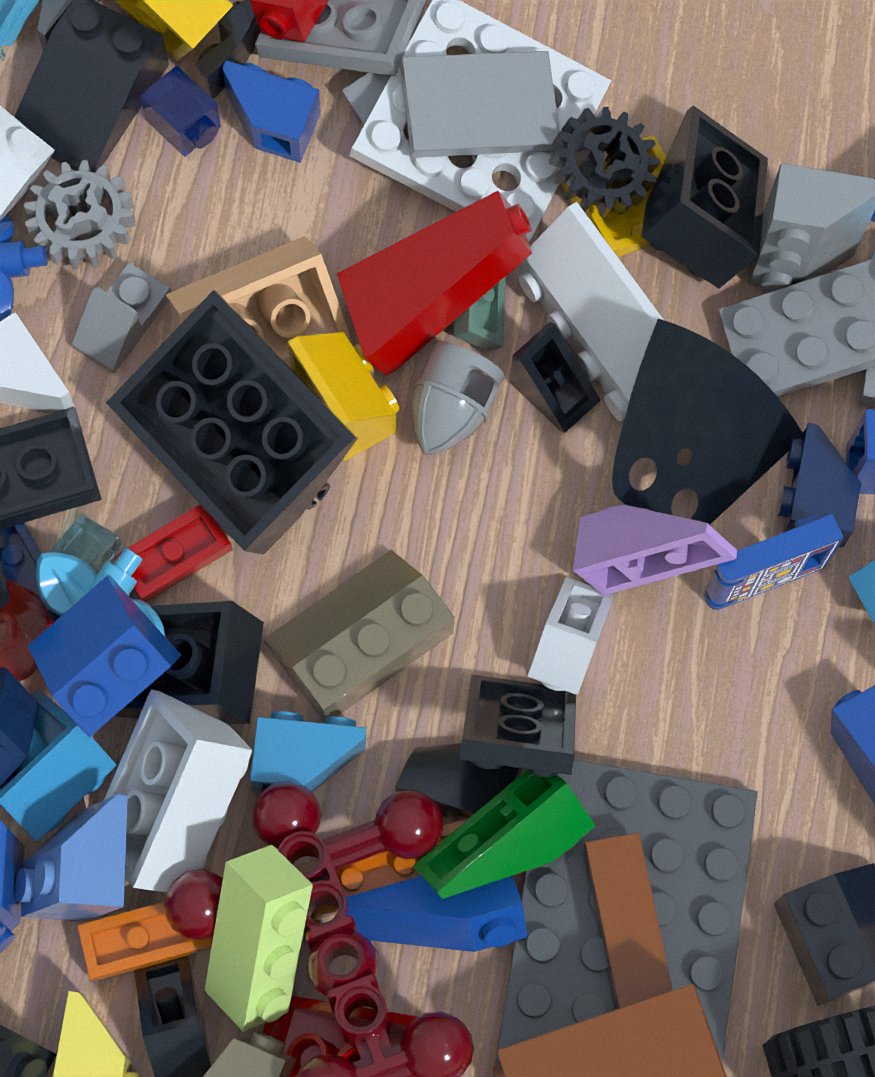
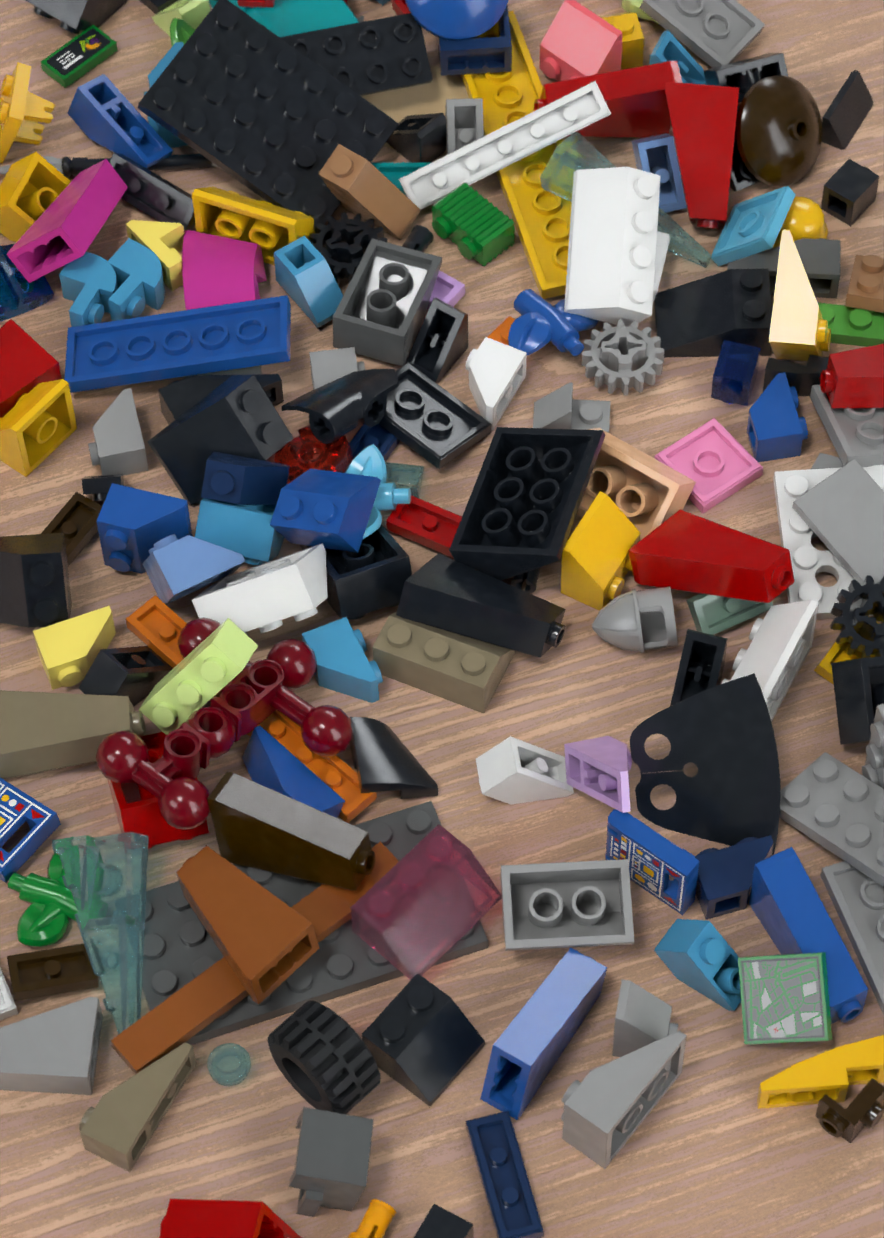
camera: 65 degrees right, 15 degrees down
green slope [413,770,595,899] -> none
black plate [459,674,576,777] -> none
none -> dark brown slope [207,772,375,891]
none -> clear pink slope [351,824,502,980]
none -> black slope [396,553,566,658]
none -> light grey slope [500,859,635,951]
none -> bright pink tile [654,418,763,514]

